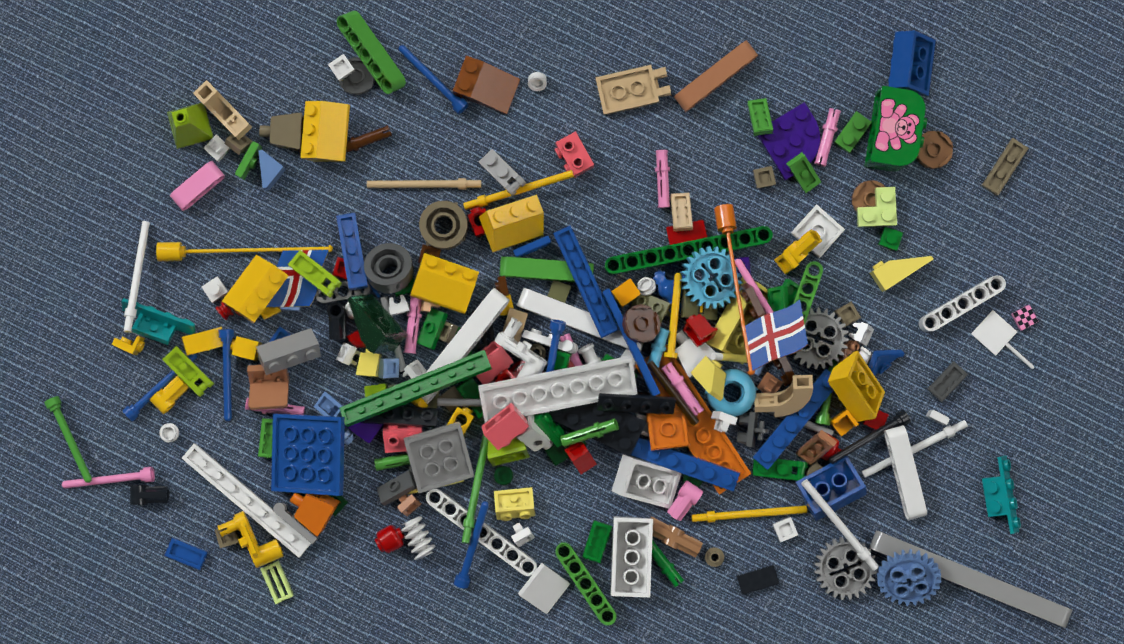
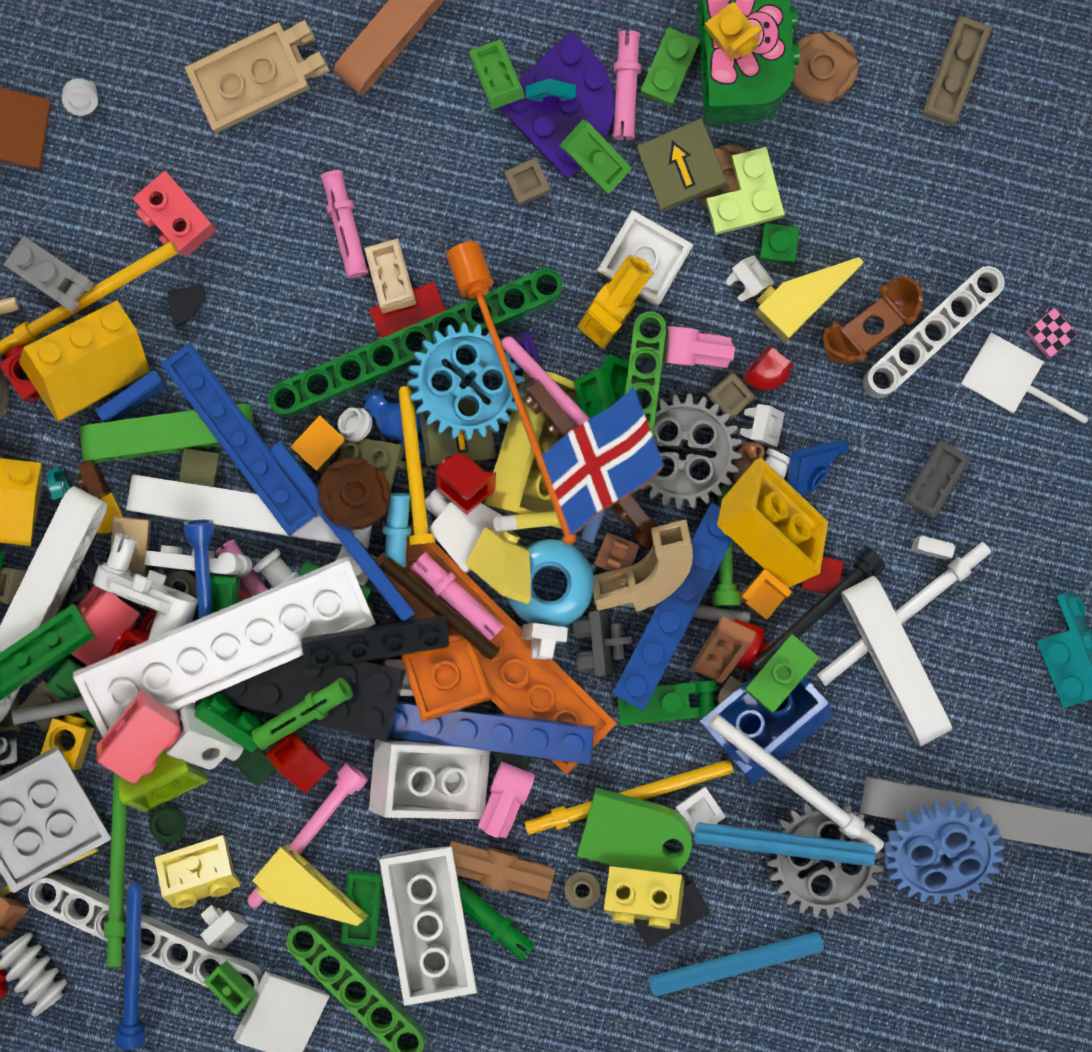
camera: 10 degrees left, 0 degrees up
none -> teal tile [47,466,71,502]
none -> black tile [168,285,205,327]
none -> bright green piece [204,960,258,1015]
none -> bright pink piece [247,762,368,908]
none -> light yellow slope [252,844,368,926]
none -> teal tile [526,79,576,102]
none -> bright green tile [577,787,692,874]
none -> light yellow brick [604,866,685,929]
none -> olive tile [637,118,728,212]
none -> dark azure axle [649,932,824,997]
none -> bright pink piece [663,326,735,368]
none -> dark azure axle [694,822,876,866]
none -> yellow bracket [704,1,762,61]
none -> white tile [726,255,775,301]
none -> red piece [742,345,794,391]
none -> bright green plate [744,634,820,713]
none -> dark orange piece [823,276,924,364]

